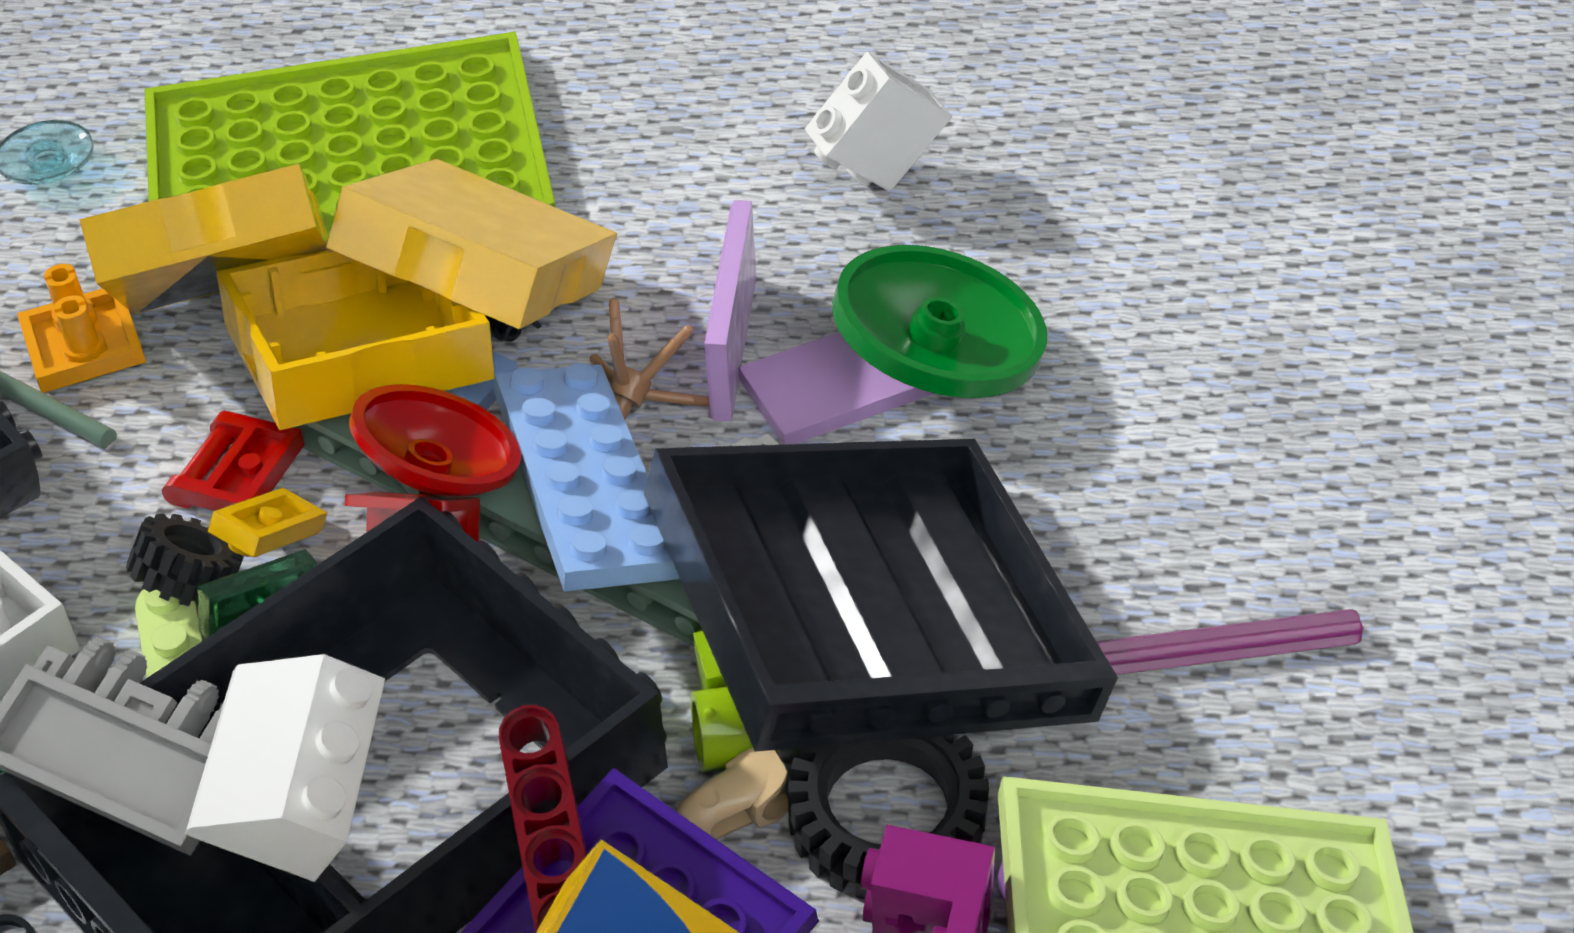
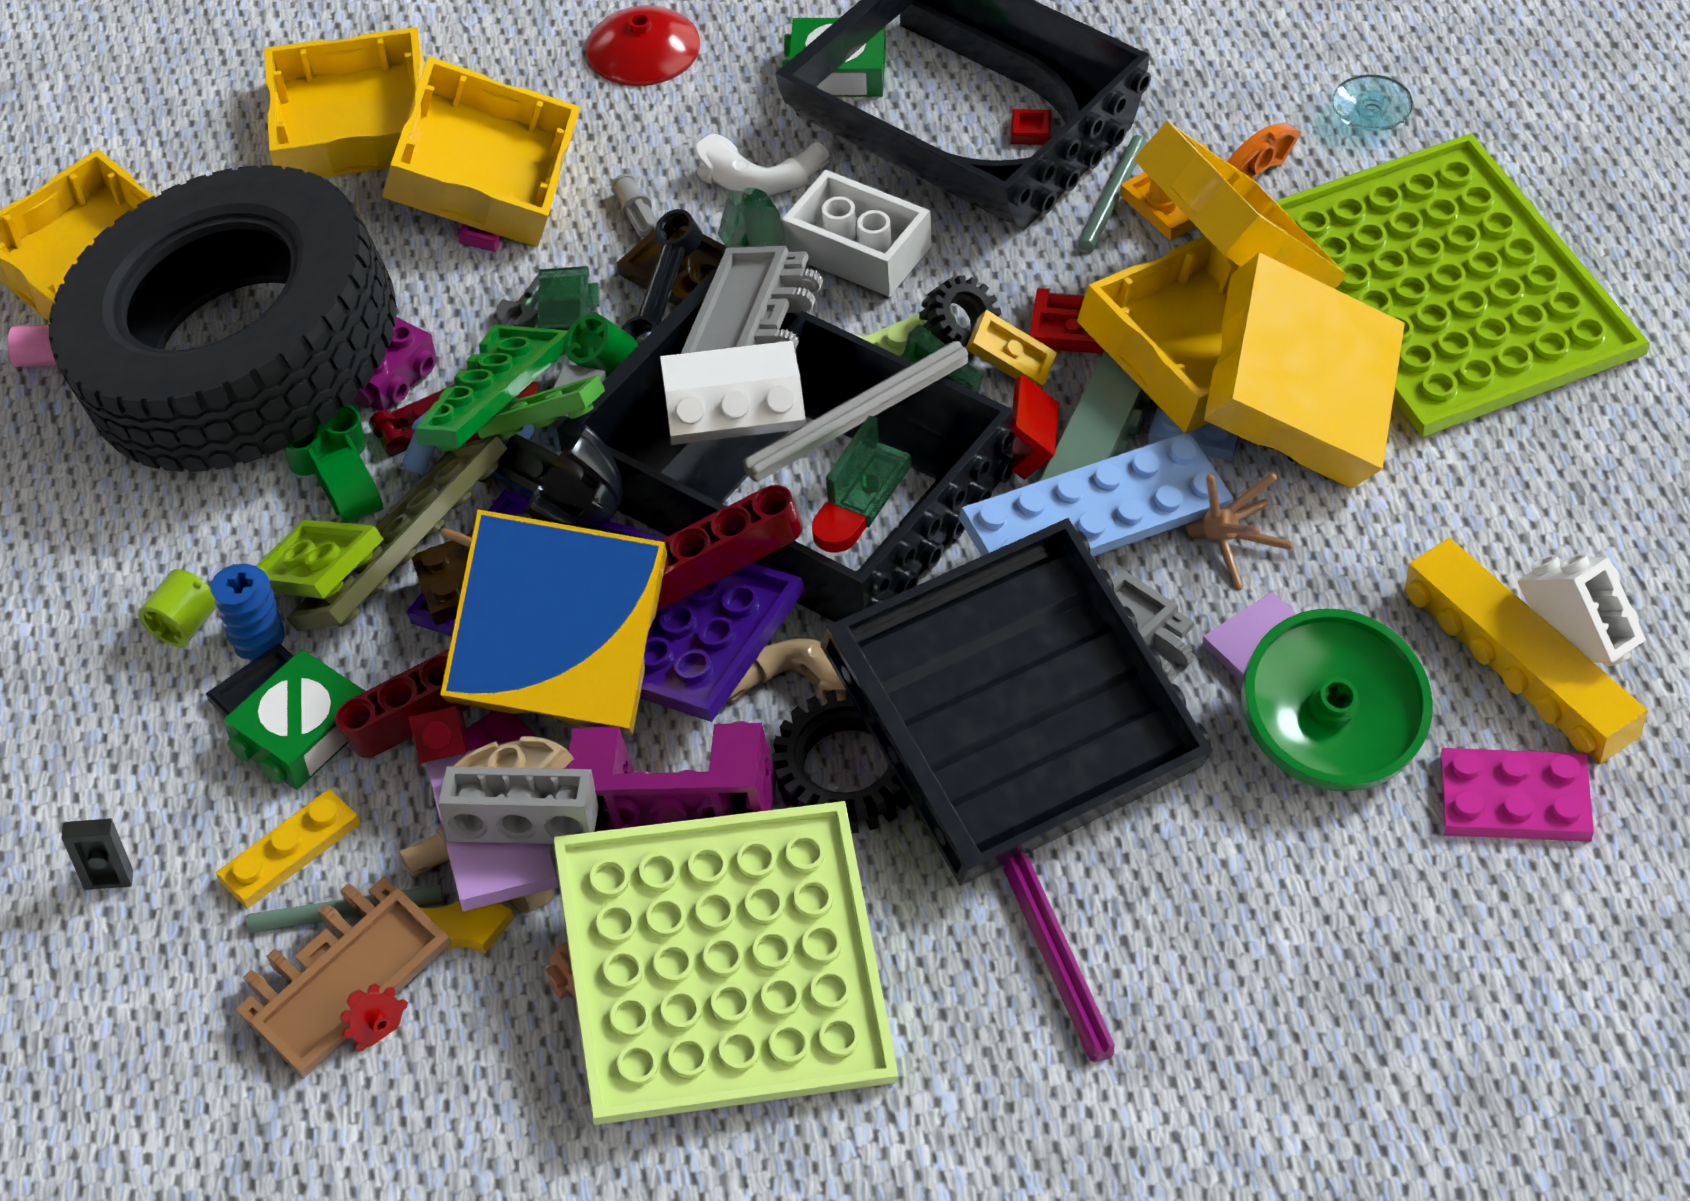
camera: 80 degrees right, 5 degrees up
red dish [349,384,521,497] -> none
lavender tile [704,200,757,422] -> none
none -> light grey axle [743,341,968,482]
none -> red tile [812,501,866,553]
none -> clear green panel [826,415,911,528]
none -> orange tile [1227,123,1301,180]
none -> yellow brick [1405,537,1648,764]
none -> dark pink plate [1440,748,1594,842]

